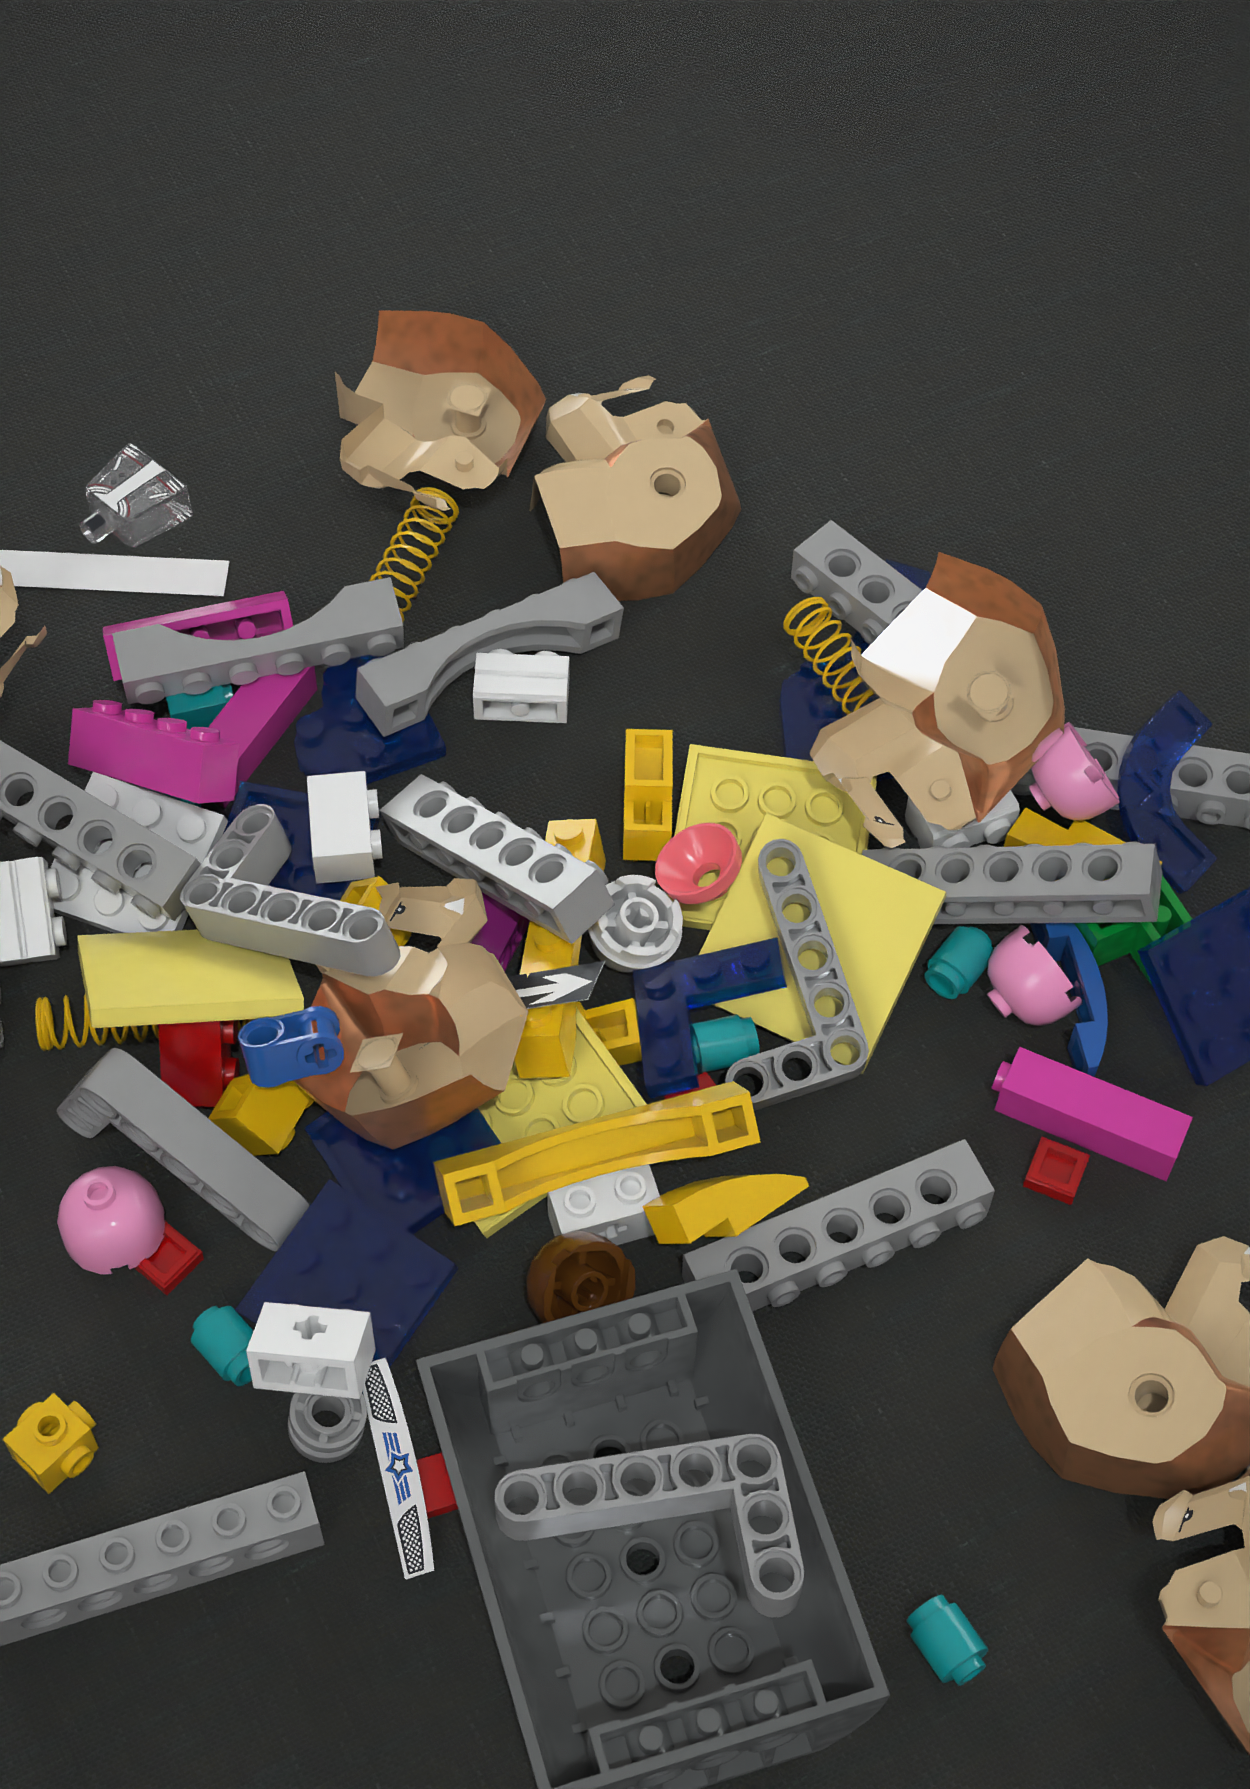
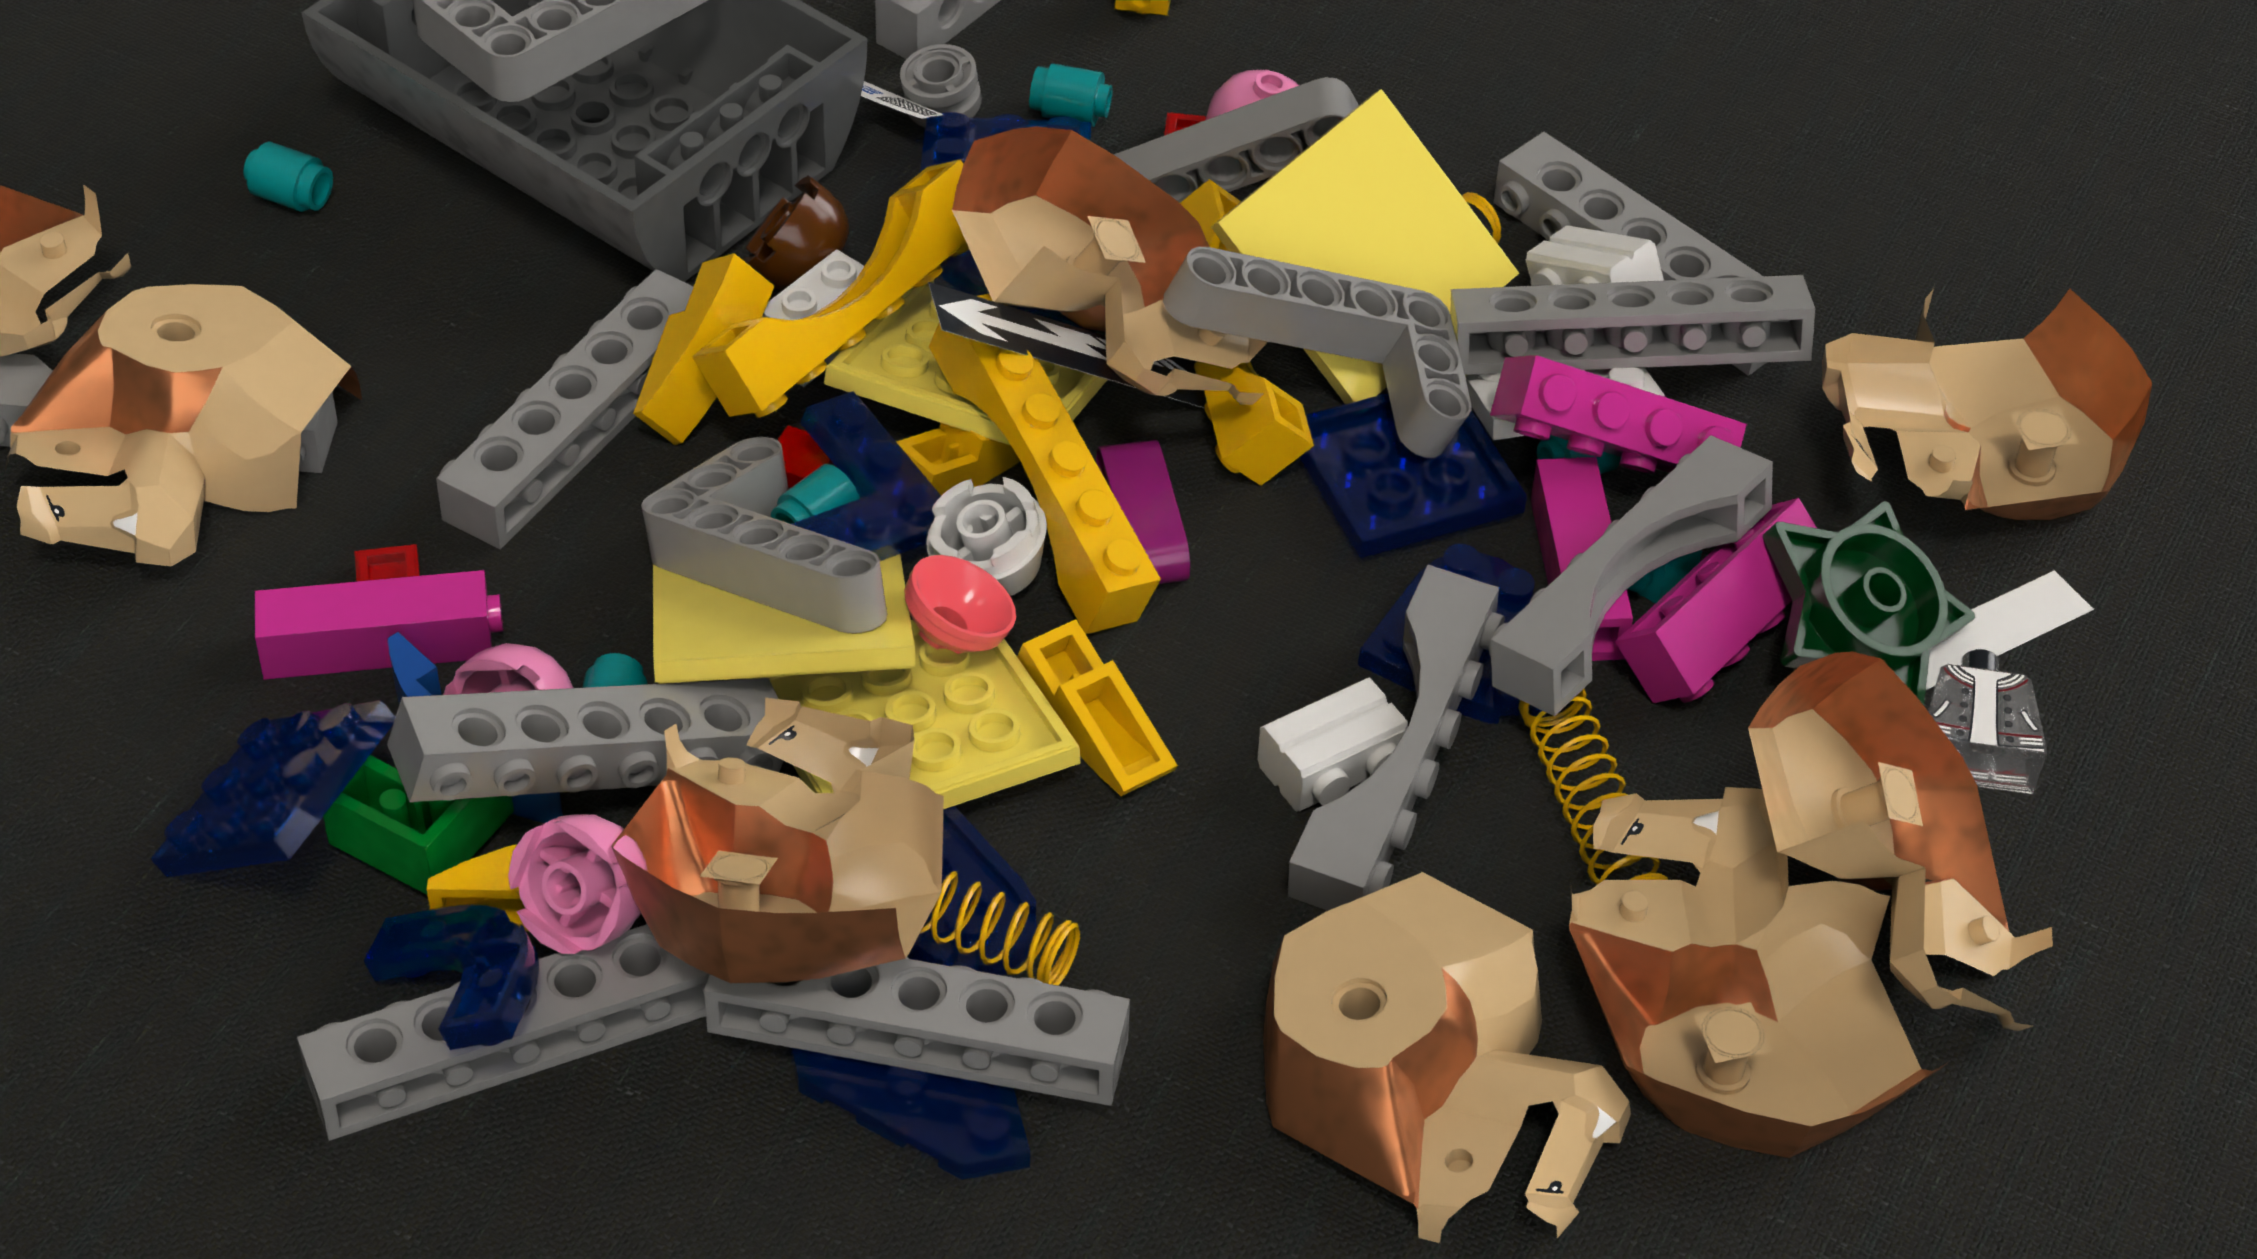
camera: 145 degrees right, 10 degrees down
blue piece [238,1006,344,1088] -> none
white brick [246,1302,376,1399] -> none
white brick [307,771,383,884] -> none
light grey brick [379,774,615,944] -> none
none -> piece [1748,652,2053,1031]
none -> dark green plate [1763,501,1976,705]

